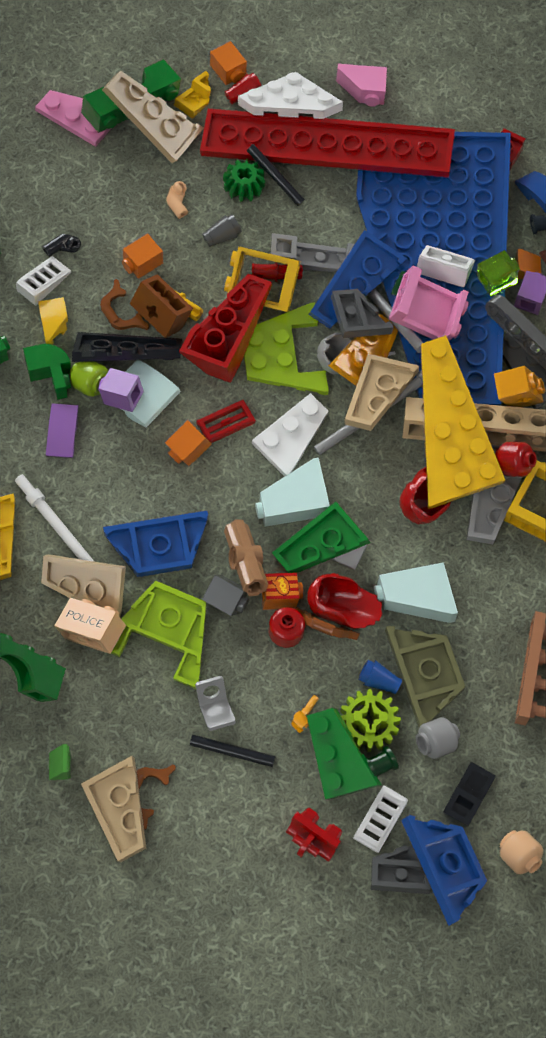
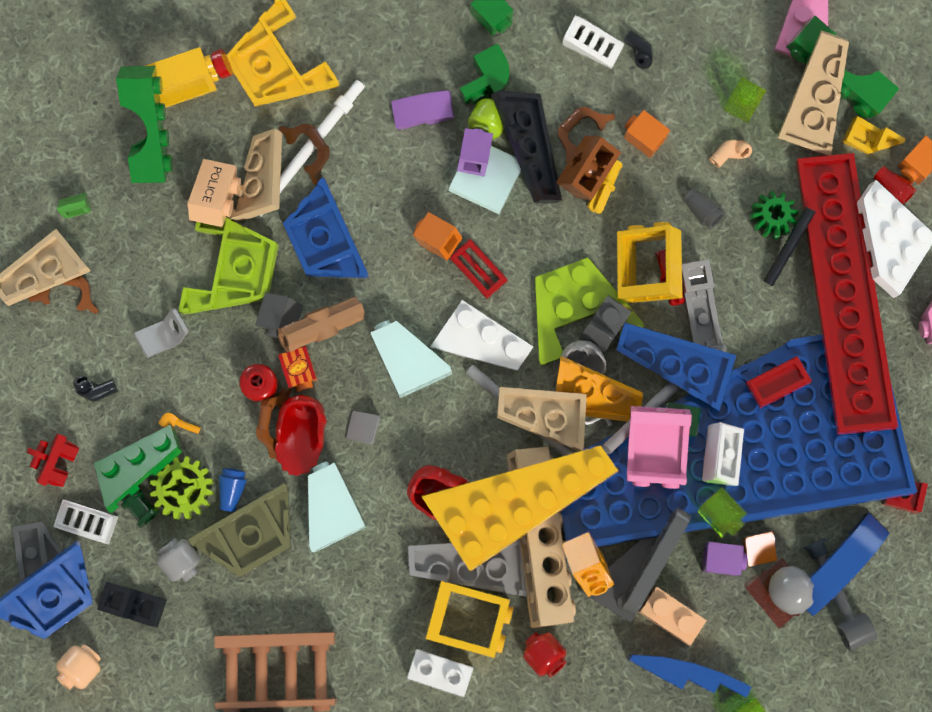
camera: 80 degrees right, 15 degrees up
yellow slope [38,297,68,345] -> none
red wedge [179,274,272,383] -> none
black bar [190,734,276,767] -> none
green wing [272,502,370,573] -> none
dark grey wing [331,289,393,338] -> none
red head [495,442,537,477] -> none
none -> black arm [73,376,118,401]
none -> reddish brown helmet [278,123,330,184]
none -> dark grey slope [579,295,632,355]
none -> clear neon green brick [723,77,767,123]
none -> red tile [746,356,812,409]

